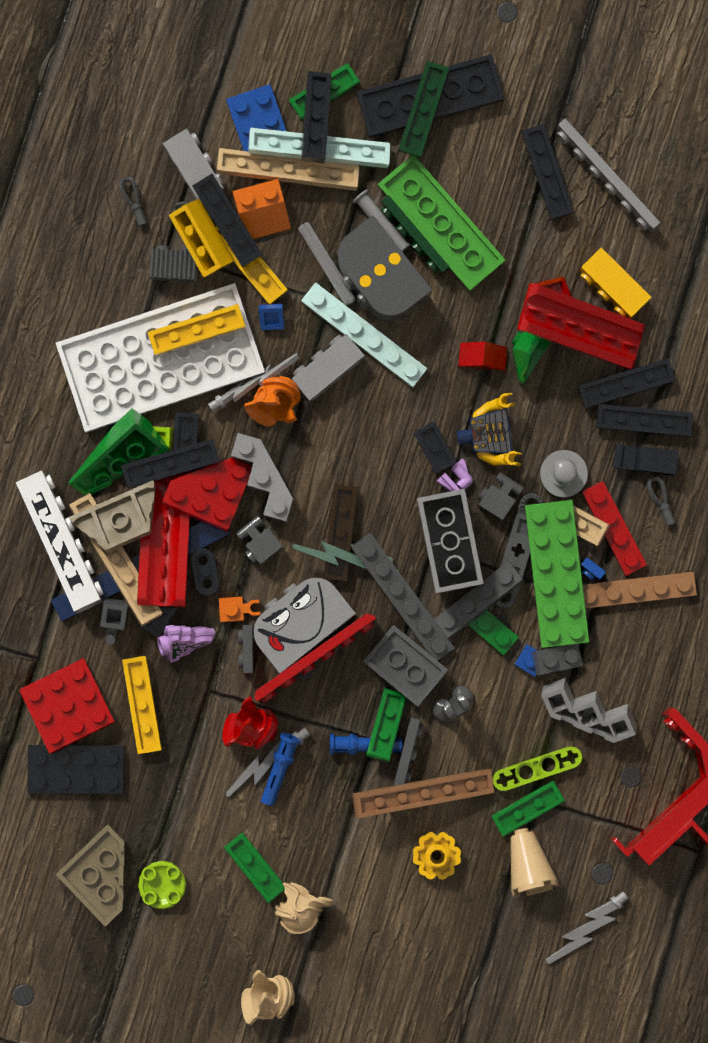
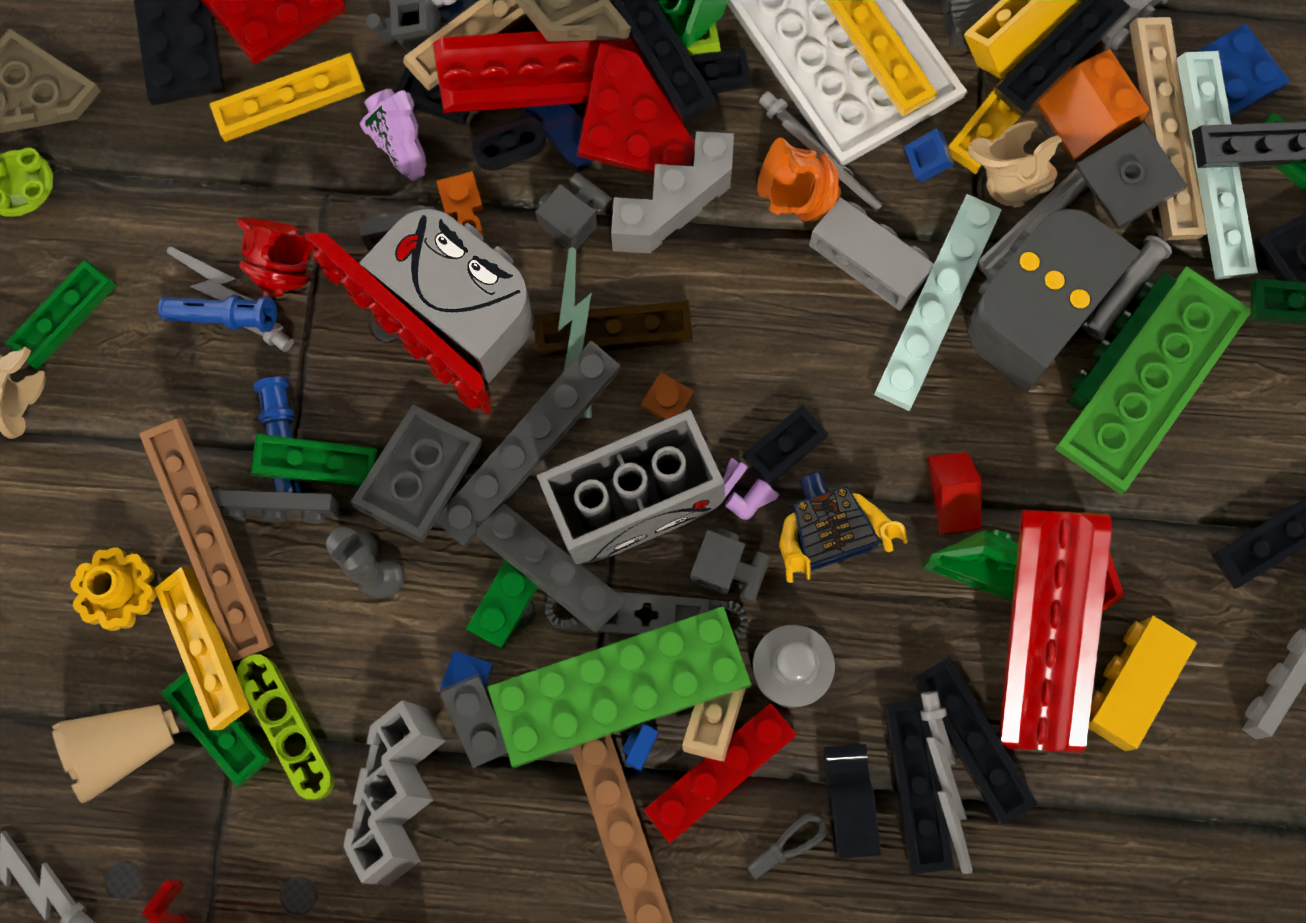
camera: 80 degrees right, 10 degrees down
none -> yellow plate [154,567,250,730]
none -> dark orange plate [641,372,694,421]
none -> light grey piece [920,691,972,874]
none -> tan helmet [968,121,1062,207]
none -> dark grey plate [1076,123,1187,230]

